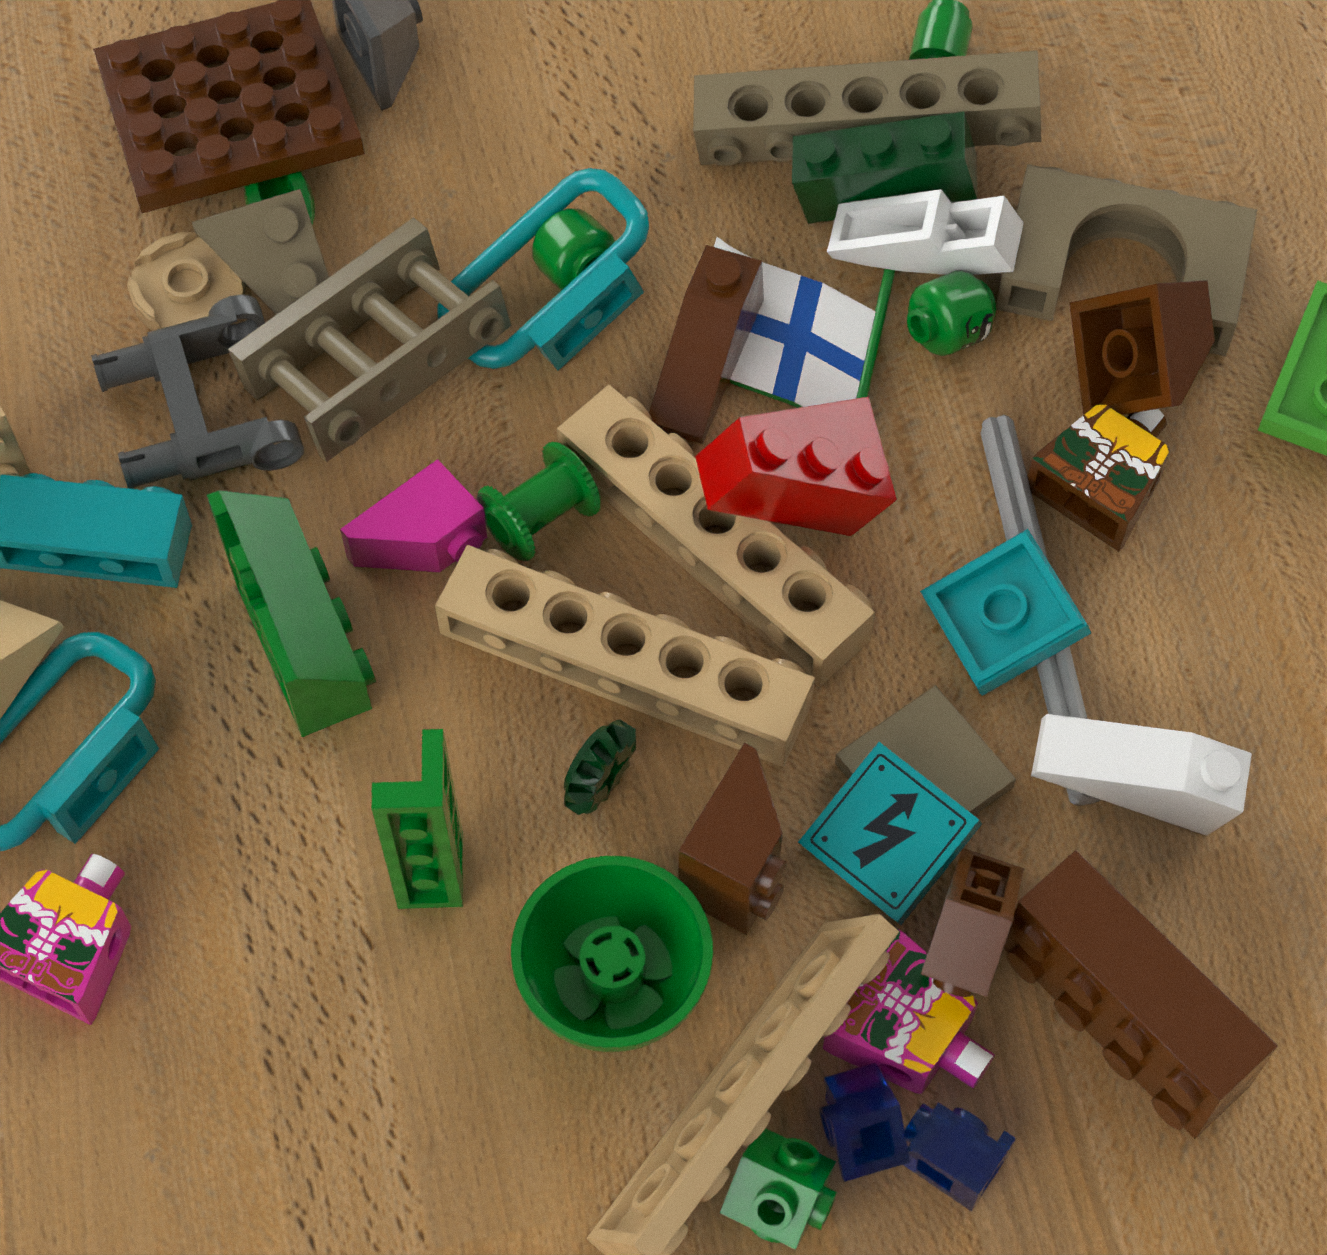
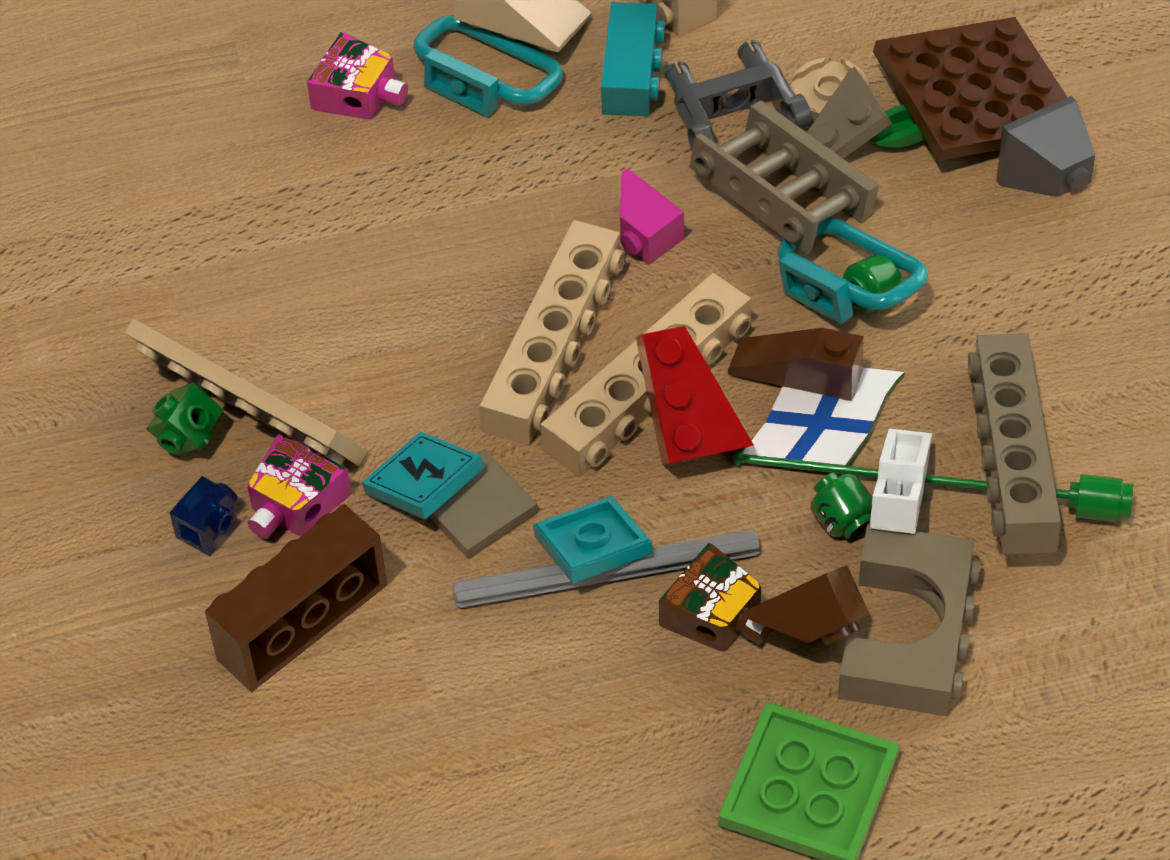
camera: 90 degrees right, 10 degrees down
green wedge [207,490,376,737] -> none
green fence [371,729,463,909] -> none
green hose [477,442,601,561] -> none
green piece [511,856,713,1052] -> none
dark green gear [564,719,636,815] -> none
reddish brown slope [678,743,787,935] -> none
dark green brick [792,111,977,224] -> none
clear blue brick [819,1062,910,1182] -> none
reddish brown slope [921,848,1024,997] -> none
white slope [1031,714,1252,836] -> none

